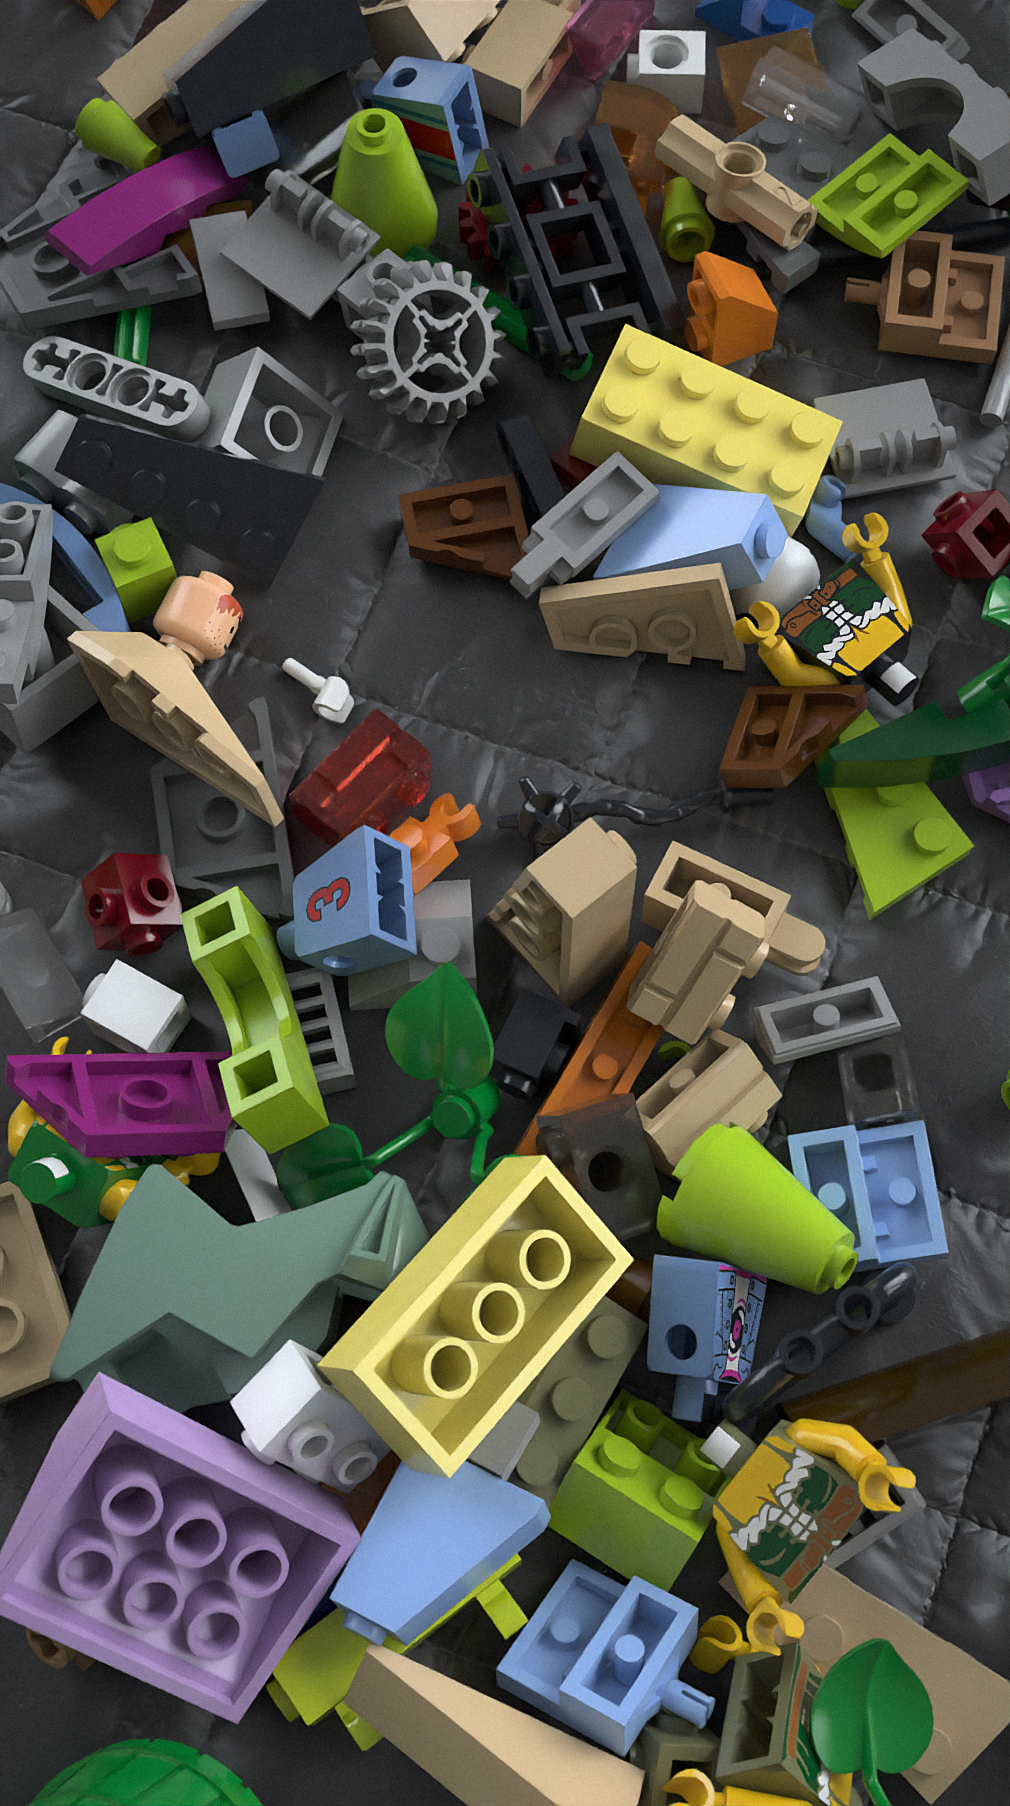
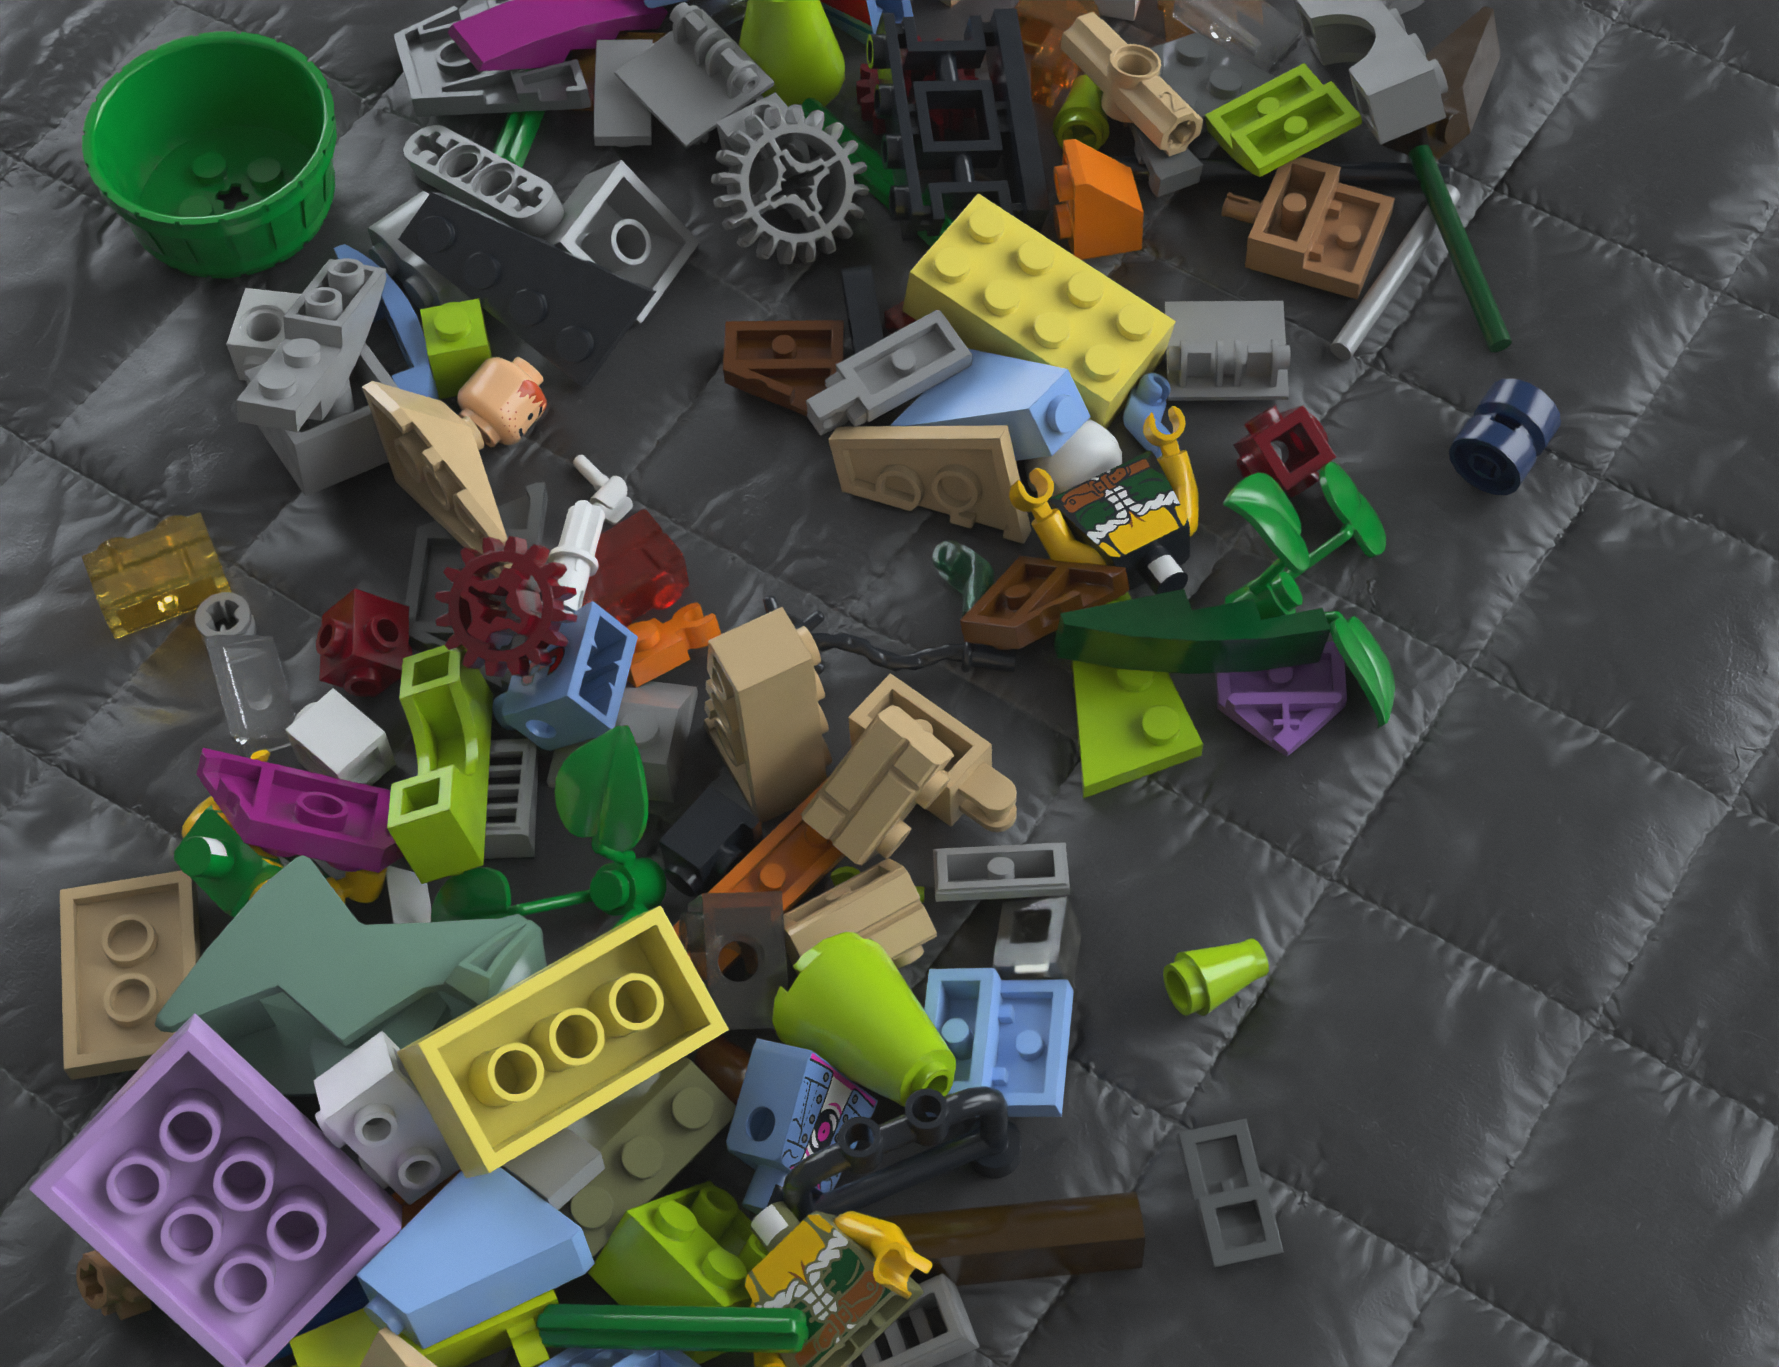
camera: 15 degrees right, 10 degrees down
none -> dark red gear [435,536,578,678]
none -> green axle [536,1304,809,1353]
none -> white axle [541,500,605,613]
none -> clear green arm [932,540,995,617]

